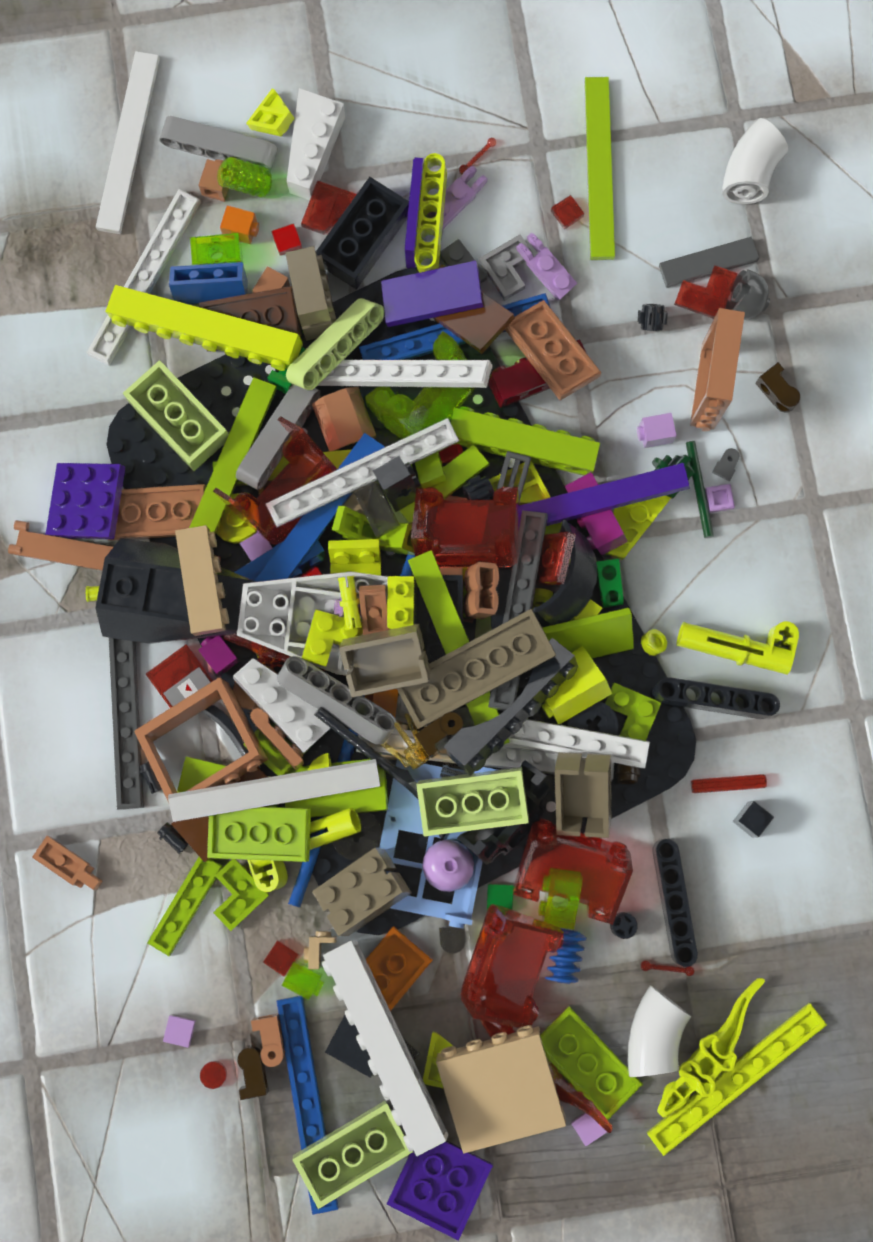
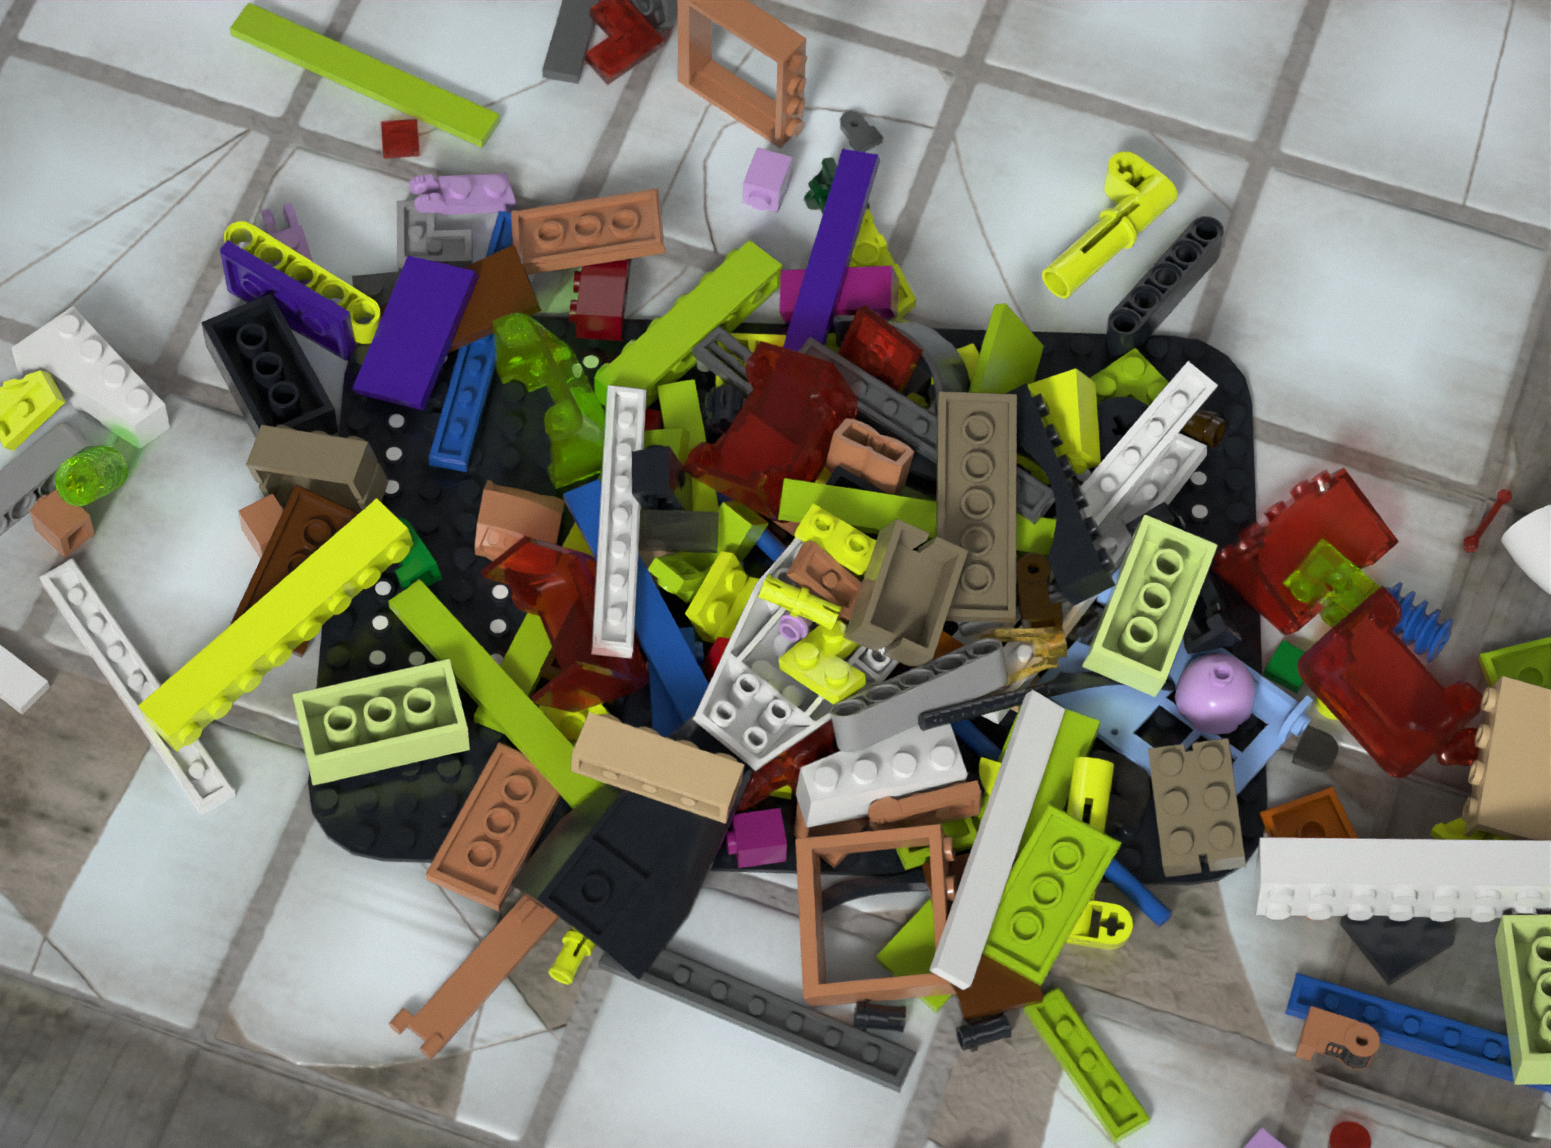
camera: 65 degrees left, 20 degrees down
dark purple plate [45,463,125,540] -> none
clear red tile [146,644,214,708] -> none
blue brick [169,262,248,304] -> none
clear neon green brick [190,233,243,265] -> none
lime plate [213,859,269,931] -> none
orange brick [220,205,259,244] -> none
light grey beam [236,384,320,490] -> none
dark brown leg [237,1045,269,1100] -> none
lavender tile [240,530,272,561] -> none
clear red tile [263,940,299,977] -> none
red tile [271,224,302,255] -> none
clear neon green brick [281,960,325,1000] -> none
yellowish green beam [286,298,384,390] -> none
clear red wing [301,180,356,235] -> none
tan bracket [304,931,337,969] -> none
white tile [317,360,492,388] -> none
clear neon green brick [365,386,401,423] -> none
clear red hinge [459,137,496,175] -> none
dark tan piece [555,752,611,838] -> none
green leg [596,559,623,608] -> none
black wheel [610,912,638,939] -> none
black gear [637,304,668,331] -> none
neon yellow tile [641,629,667,656] -> none
black beam [652,839,698,967] -> none
dark green bar [686,441,714,538] -> none
clear red axle [690,774,767,793] -> none
lavender tile [705,484,735,513] -> none
black brick [733,801,774,838] -> none
dark brown leg [755,362,801,413] -> none

